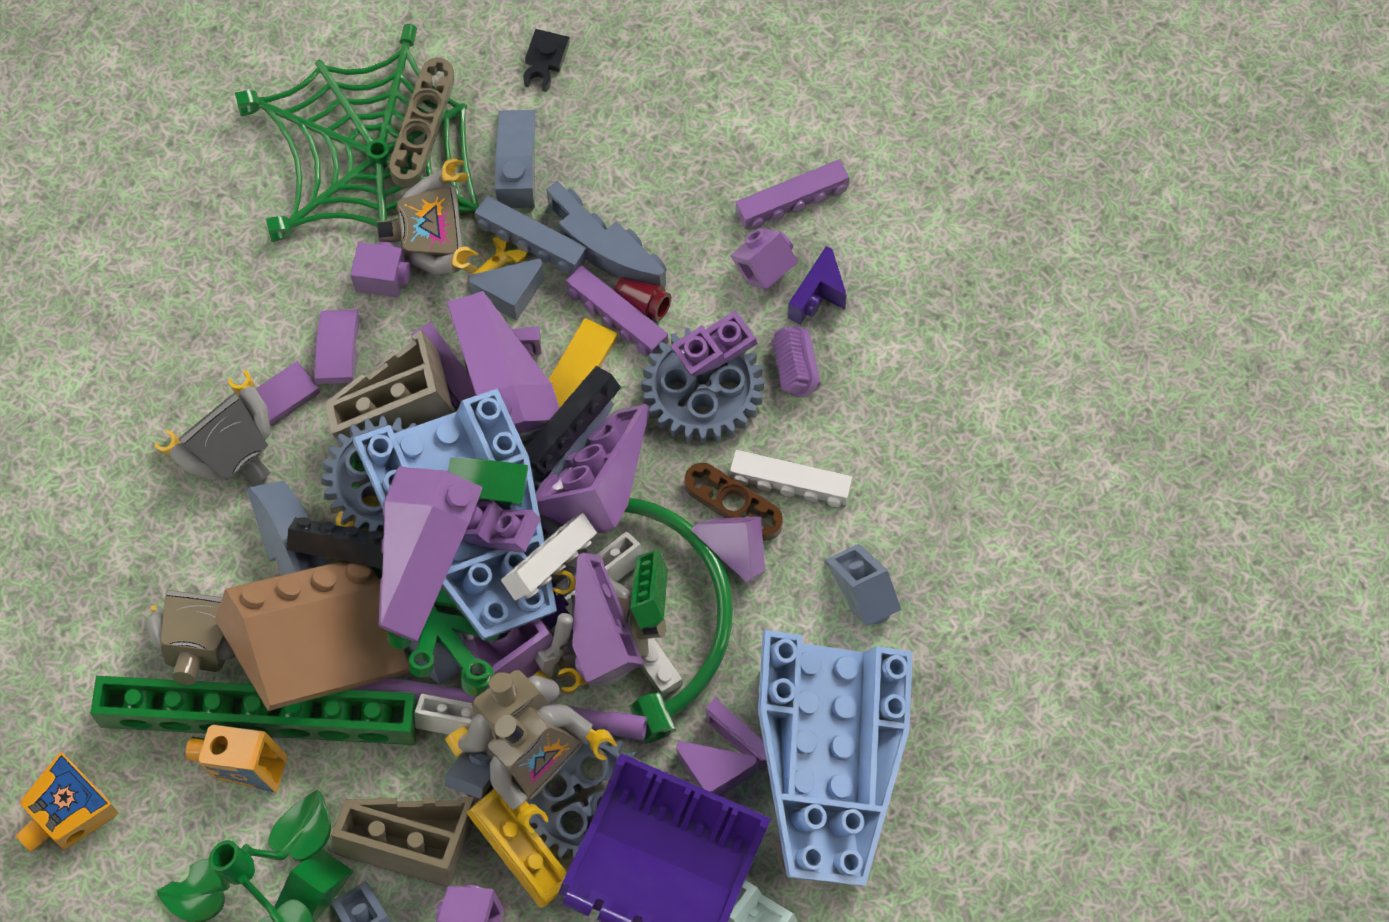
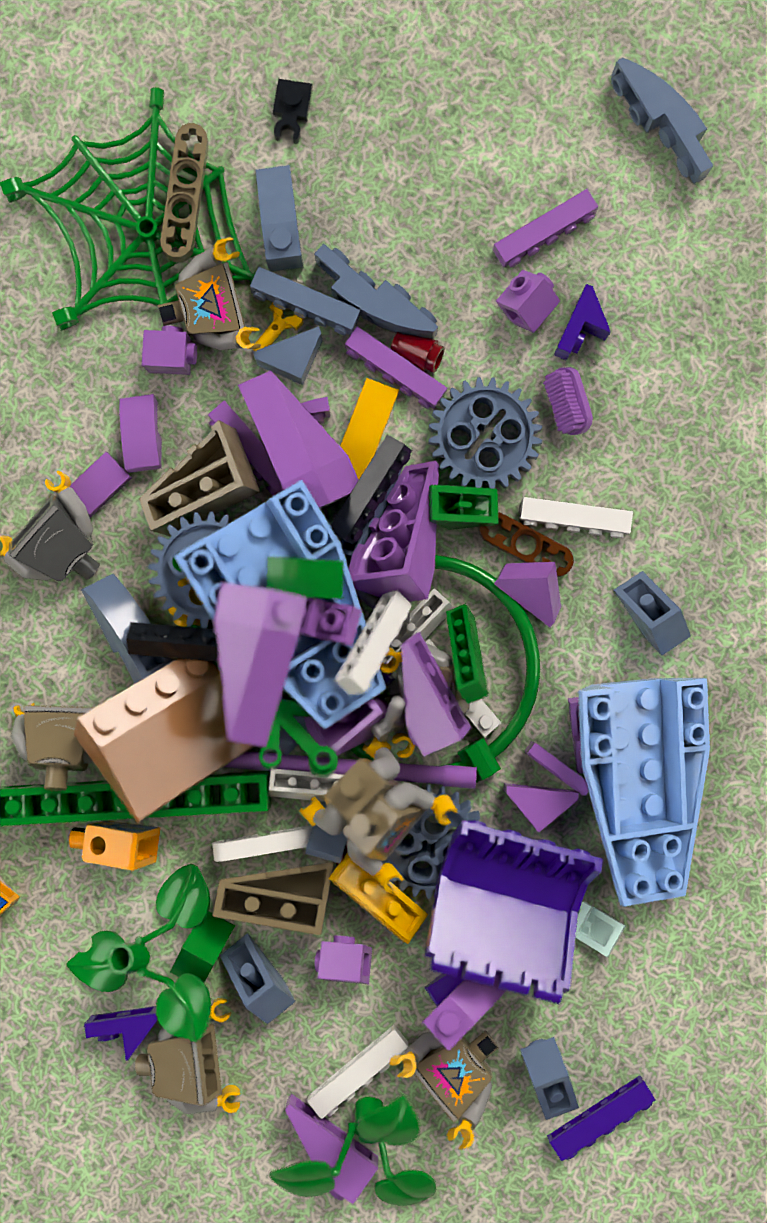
camera: 10 degrees left, 20 degrees up
medium lavender slope [671,310,758,377] -> none
none -> white beam [212,825,313,862]
none -> green slope [429,485,499,530]
none -> sand blue slope [611,57,713,184]

